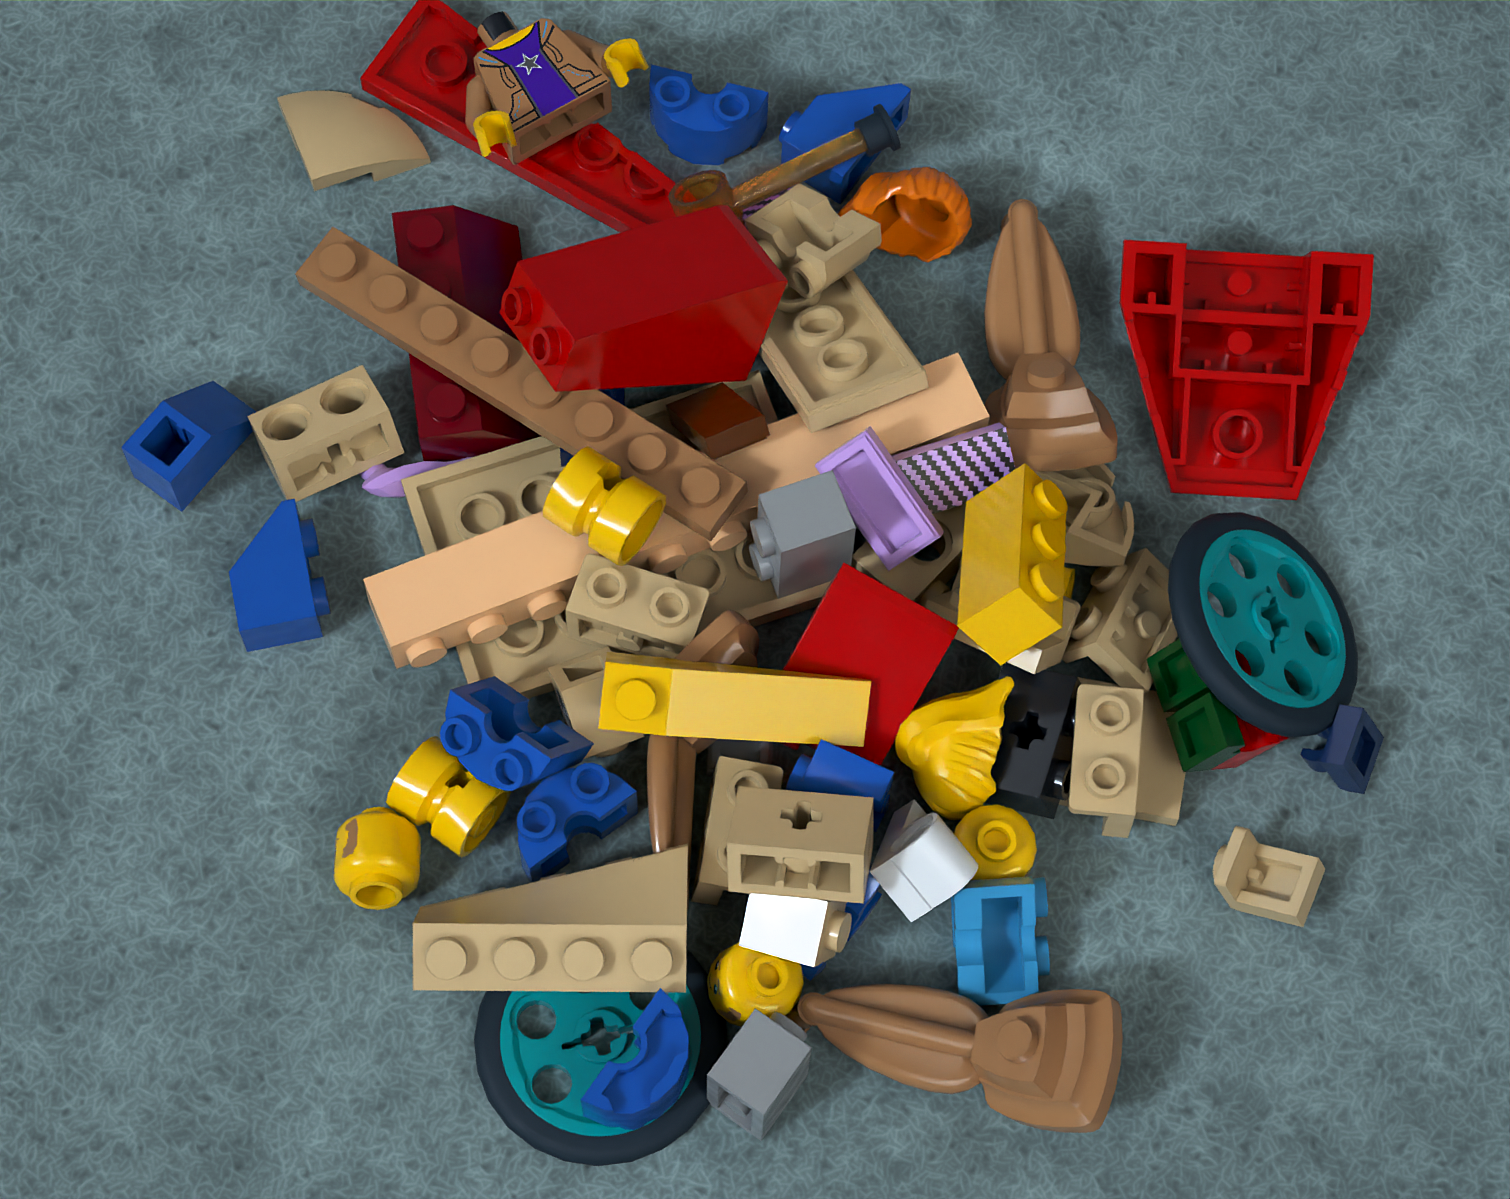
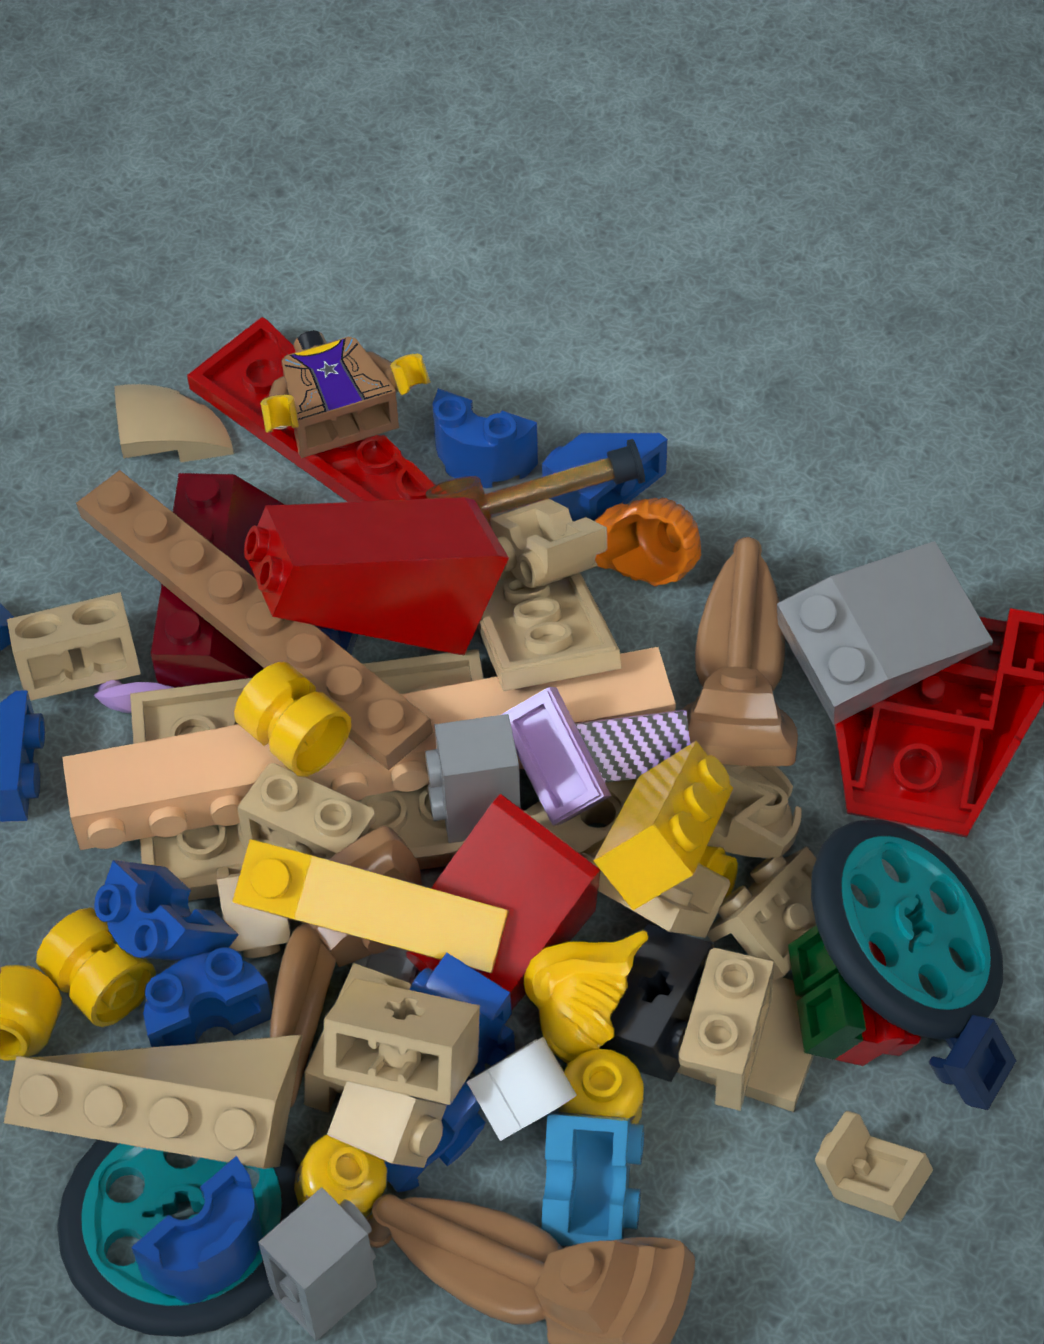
camera: 15 degrees right, 15 degrees down
reddish brown tile [666,382,770,460] -> none
none -> light grey slope [777,541,993,725]

